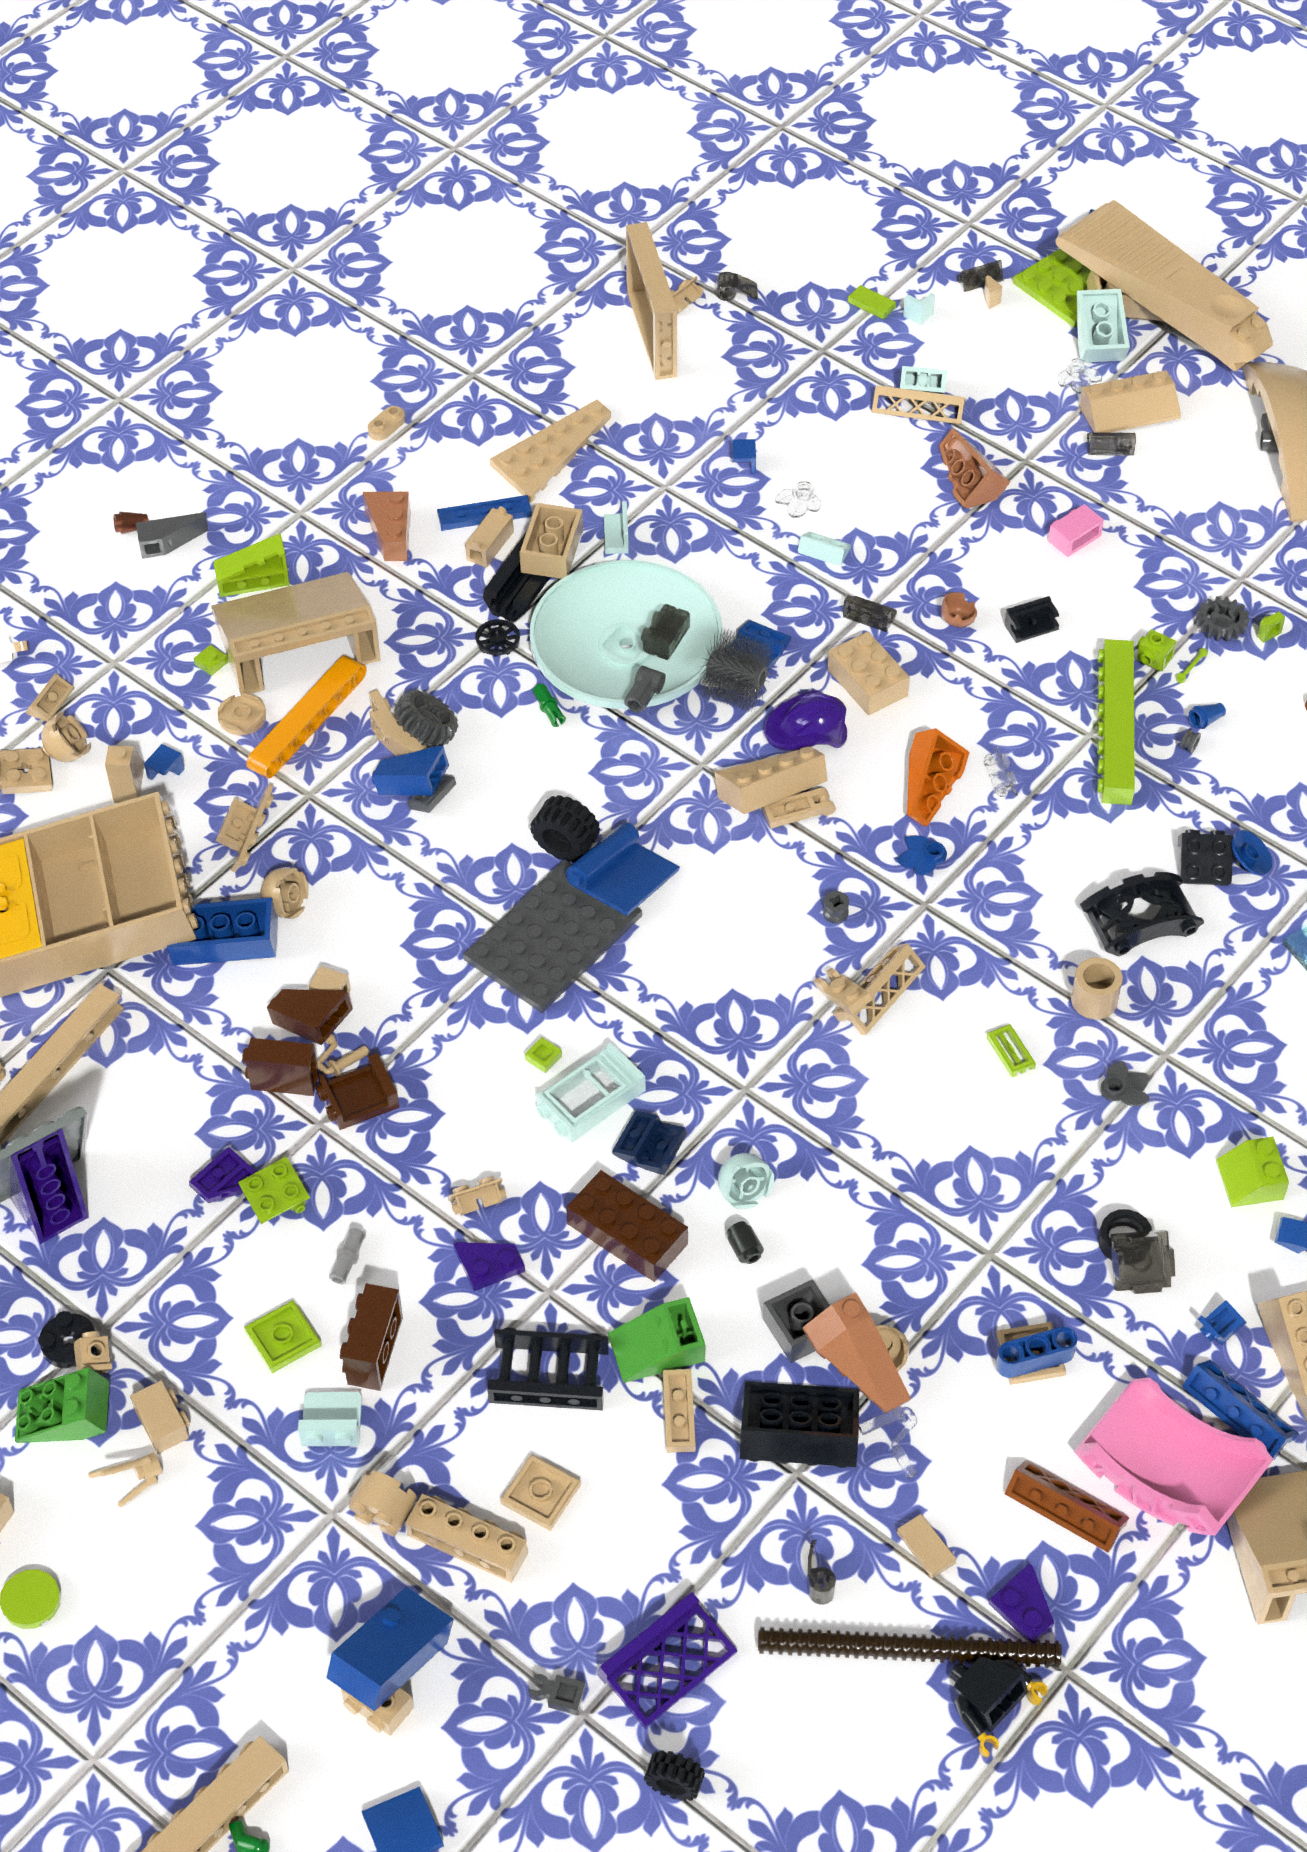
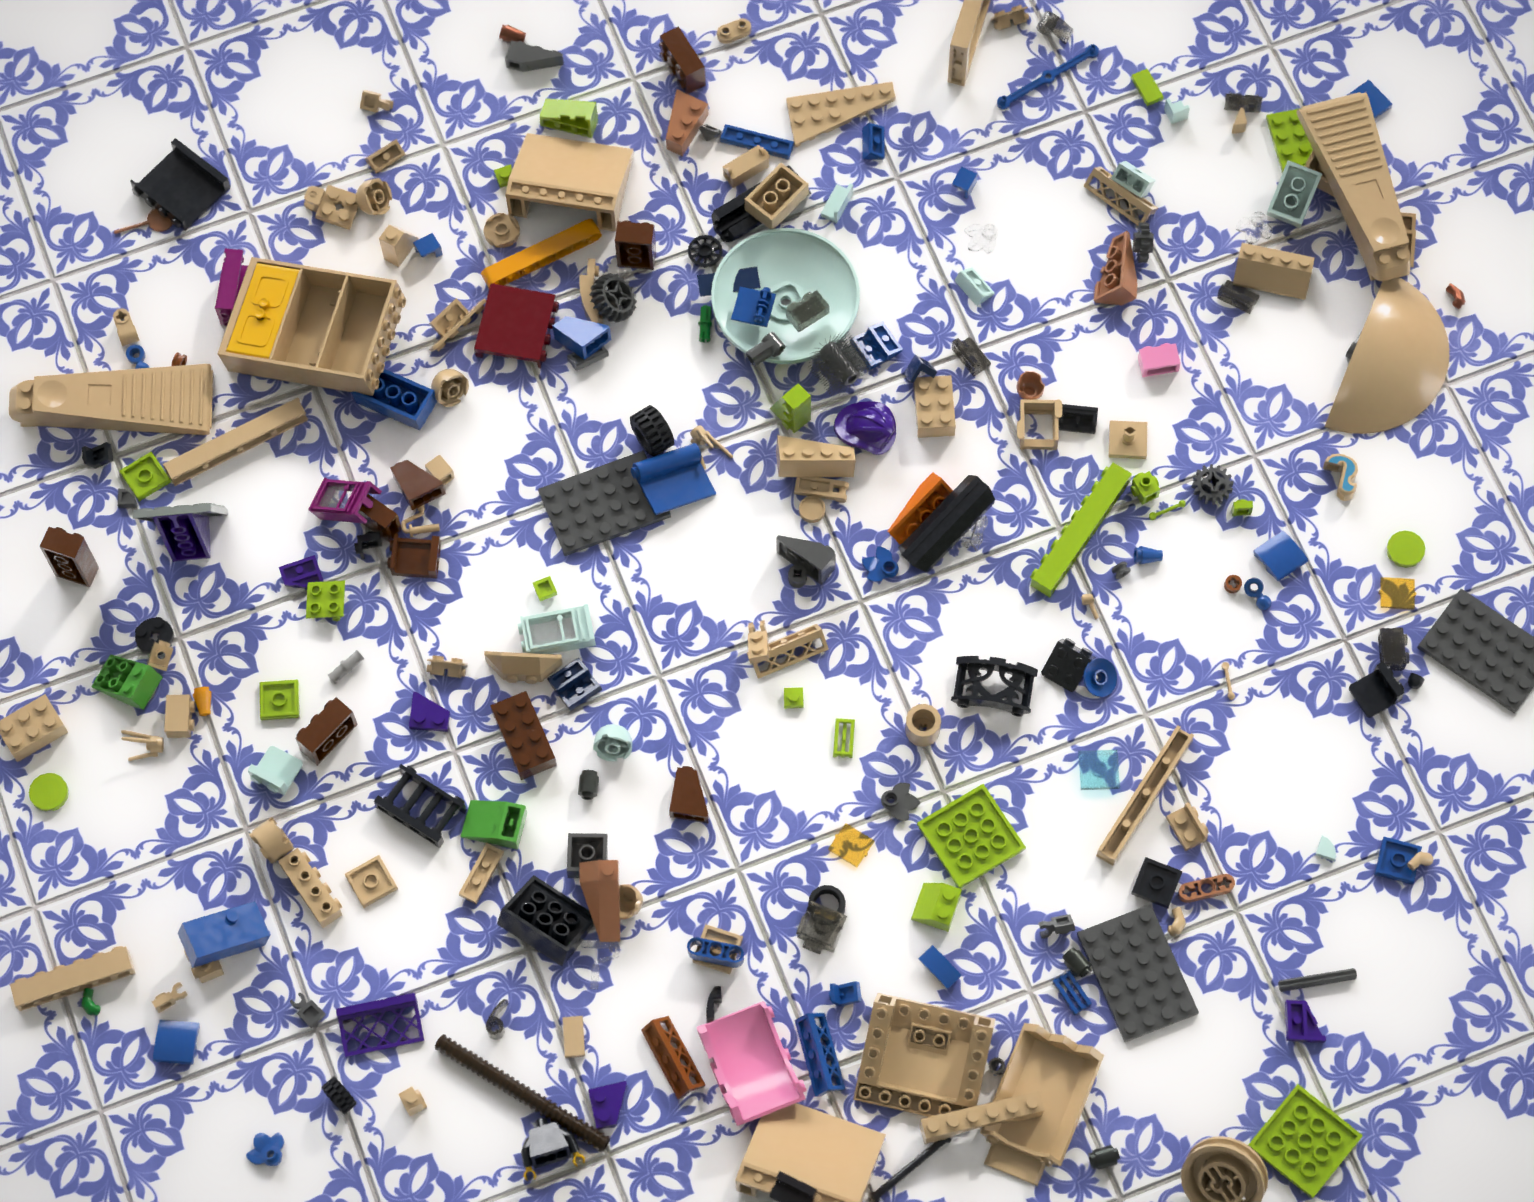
camera: 30 degrees right, 15 degrees up
none -> tan plate [152,982,188,1013]
none -> light orange cone [192,686,212,716]
none -> magenta door [308,477,382,524]
none -> black bracket [354,531,382,560]
none -> tan brick [398,1086,428,1117]
none -> dark red panel [474,283,559,368]
none -> tan wedge [484,651,563,684]
none -> reddish brown brick [615,220,657,270]
none -> reddish brown brick [659,26,706,94]
none -> reddish brown slope [669,766,709,823]
none -> tan plant [690,425,733,469]
none -> dark blue sticker [697,266,761,297]
none -> dark grey slope [699,124,722,141]
none -> black slope [706,986,722,1023]
none -> blue hinge [731,286,776,327]
none -> lime wedge [769,383,811,434]
none -> dark grey slope [776,535,836,585]
none -> lime plate [784,687,804,709]
none -> tan piece [799,496,825,523]
none -> clear yellow piece [828,823,875,868]
none -> blue slope [862,122,885,160]
none -> black piece [898,475,995,572]
none -> dark blue panel [904,354,937,383]
none -> lime plate [917,784,1026,888]
none -> blue piece [997,44,1099,110]
none -> tan piece [1017,399,1062,450]
none -> tan hand [1081,594,1099,619]
none -> tan tile [1109,420,1148,459]
none -> dark grey gear [1133,222,1154,263]

